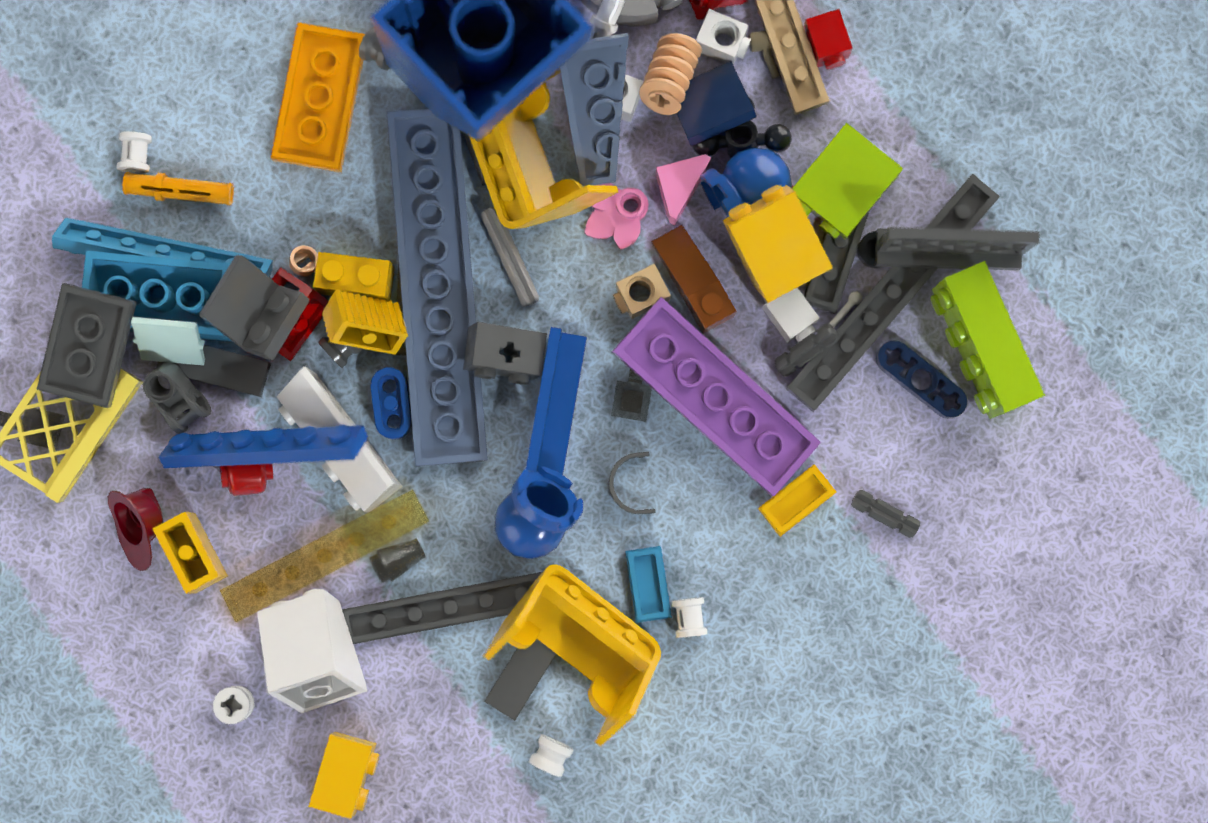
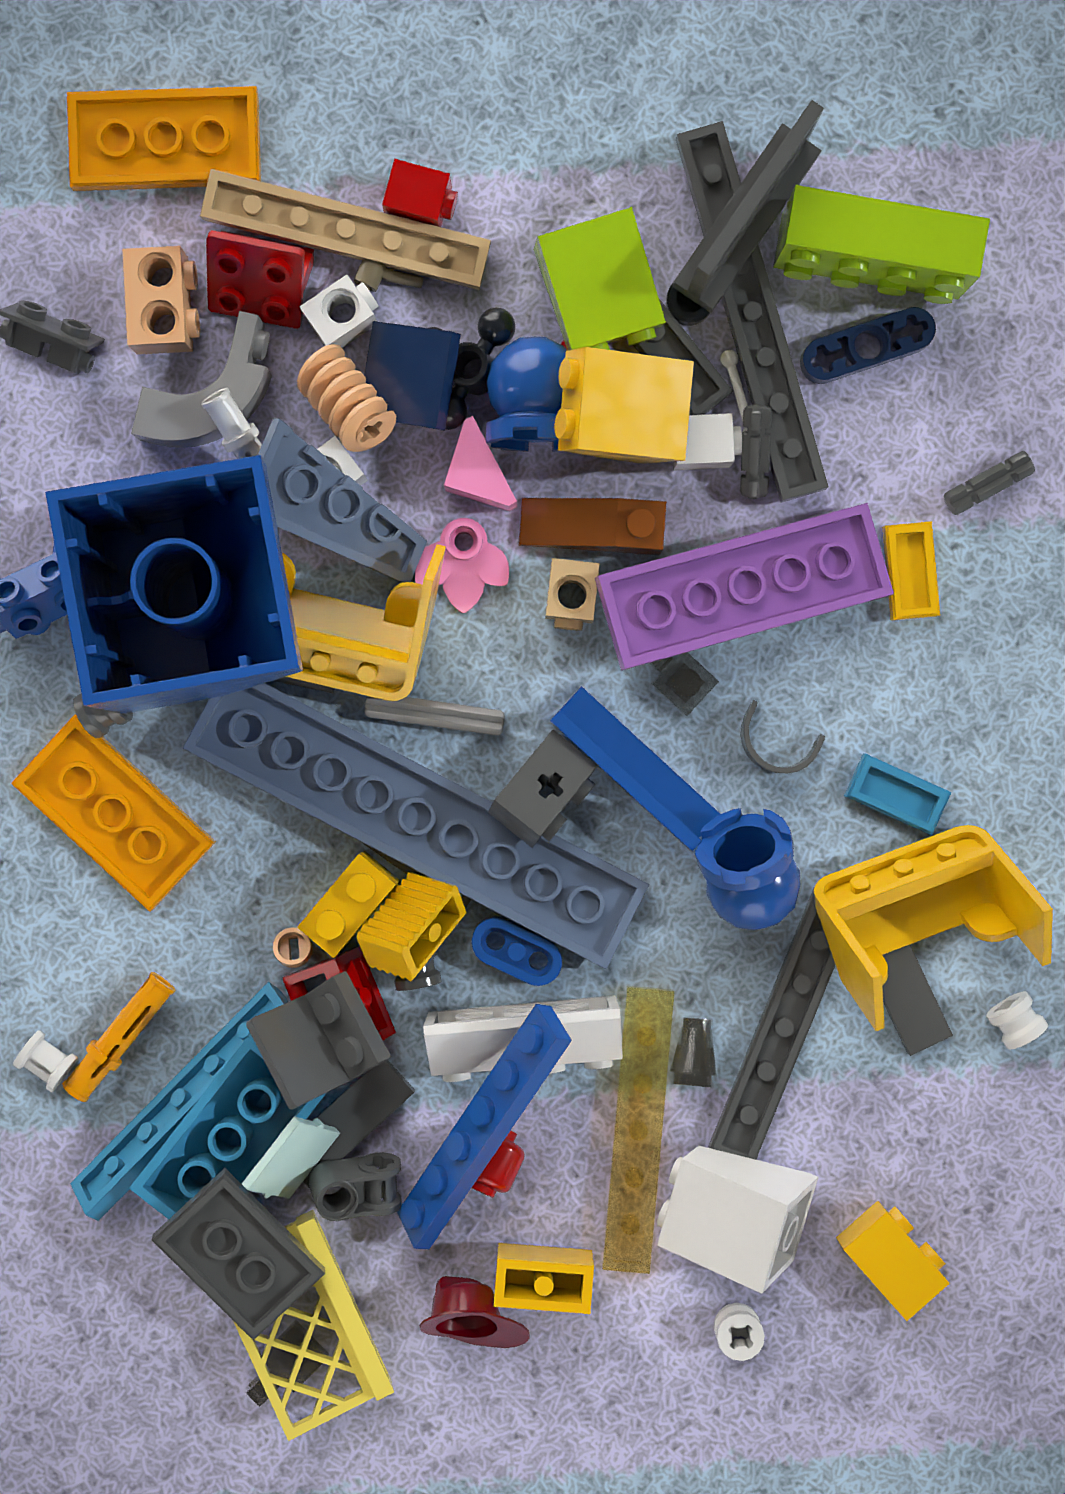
camera: 60 degrees left, 5 degrees up
white bush [672,597,707,638] -> none

